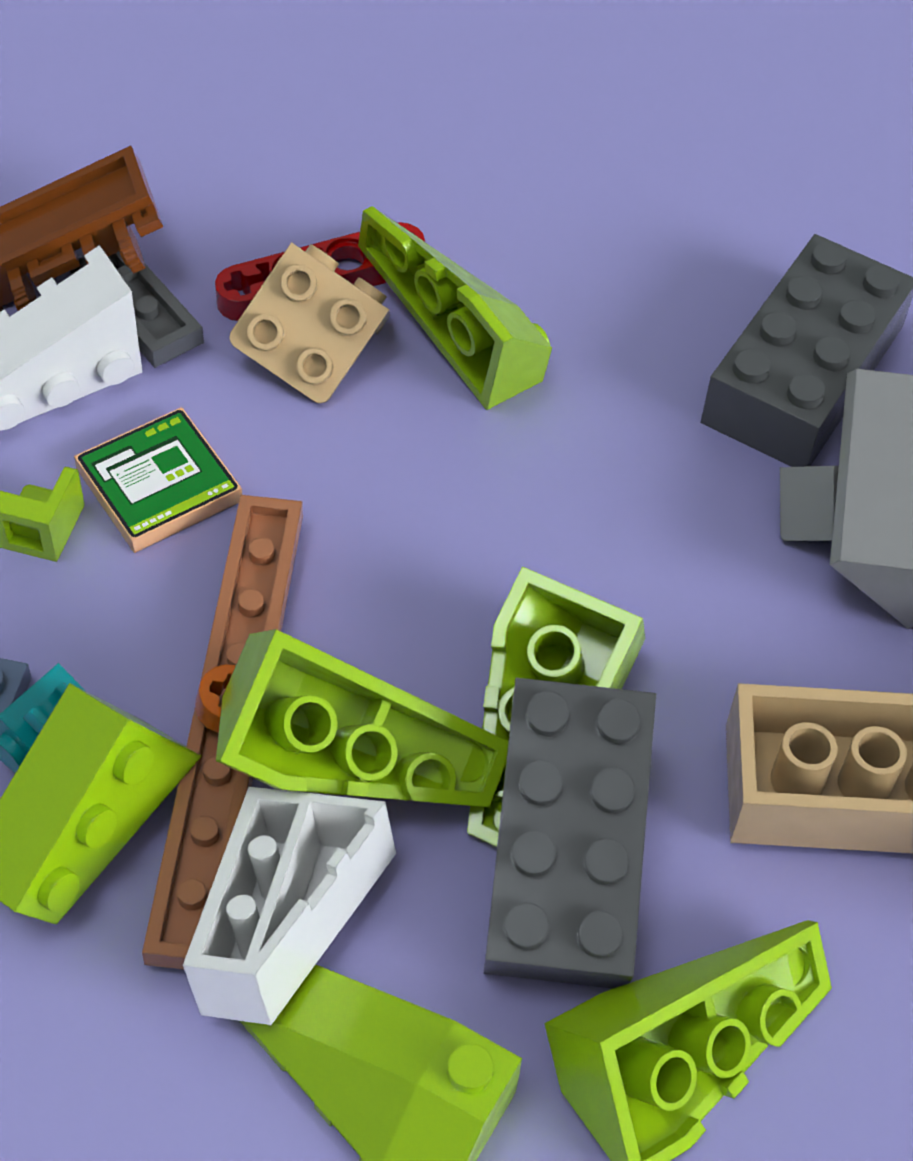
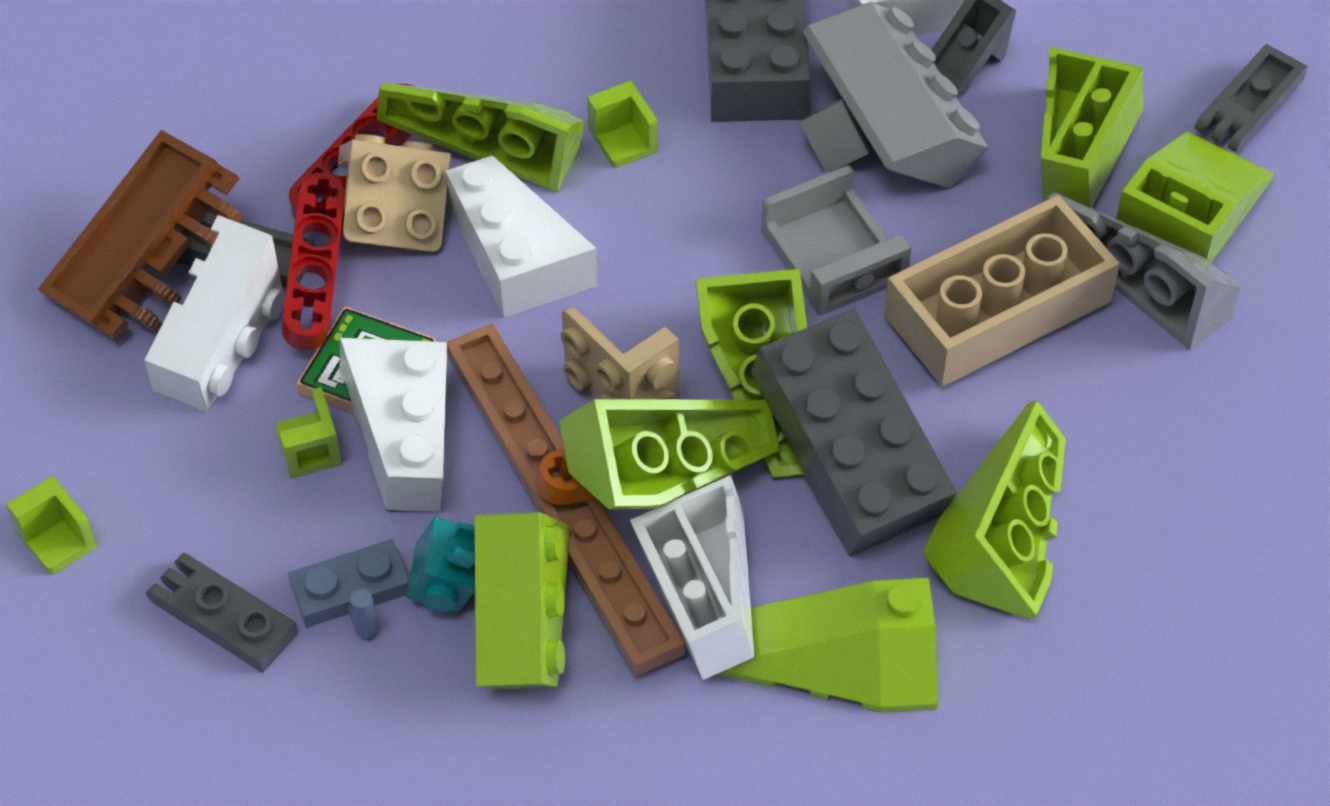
camera: 30 degrees left, 0 degrees up
none -> red beam [281,173,345,350]
none -> white wedge [340,338,447,512]
none -> white wedge [445,155,598,318]
none -> tan bracket [561,306,680,399]
none -> lime panel [587,80,658,168]
none -> light grey panel [761,165,911,316]

